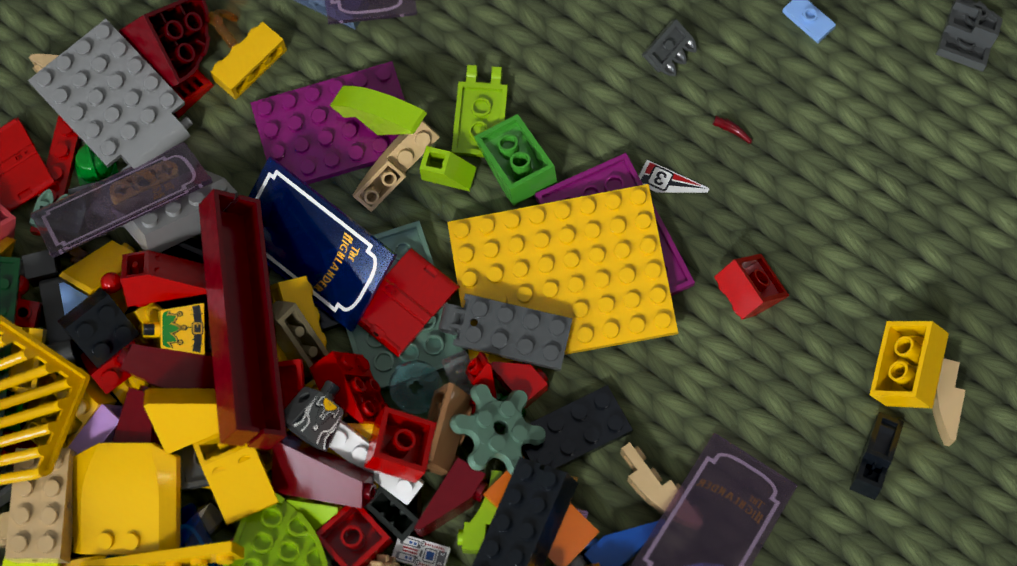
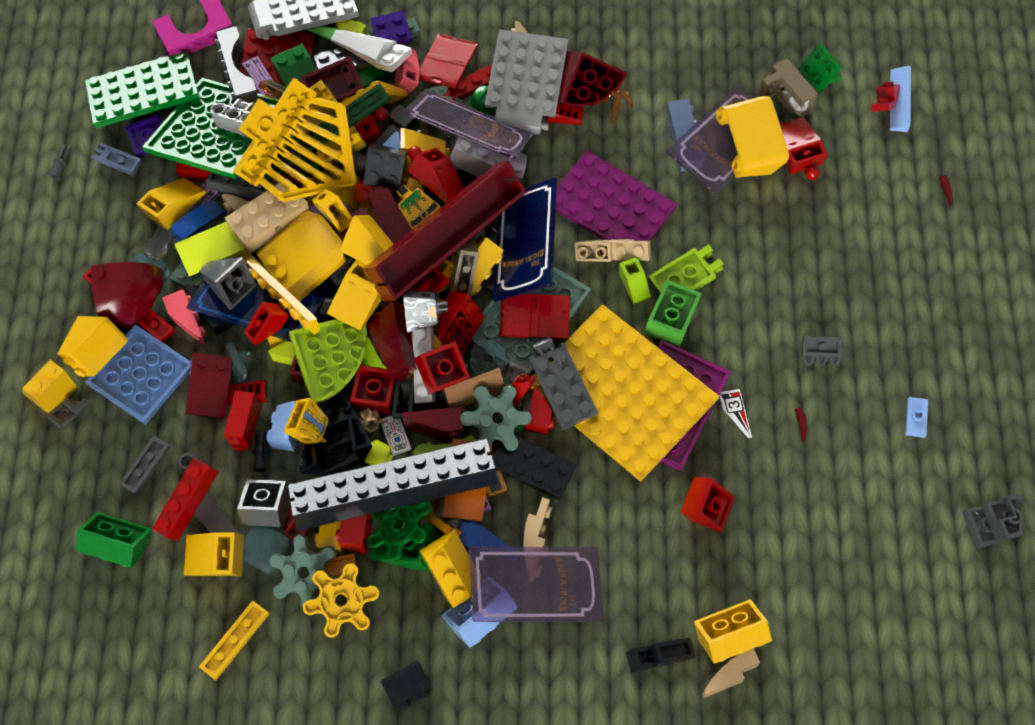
camera: 50 degrees right, 5 degrees down
yellow brick [210,22,287,100] -> none
lime slope [330,86,427,135] -> none
none -> yellow torso [312,189,352,233]

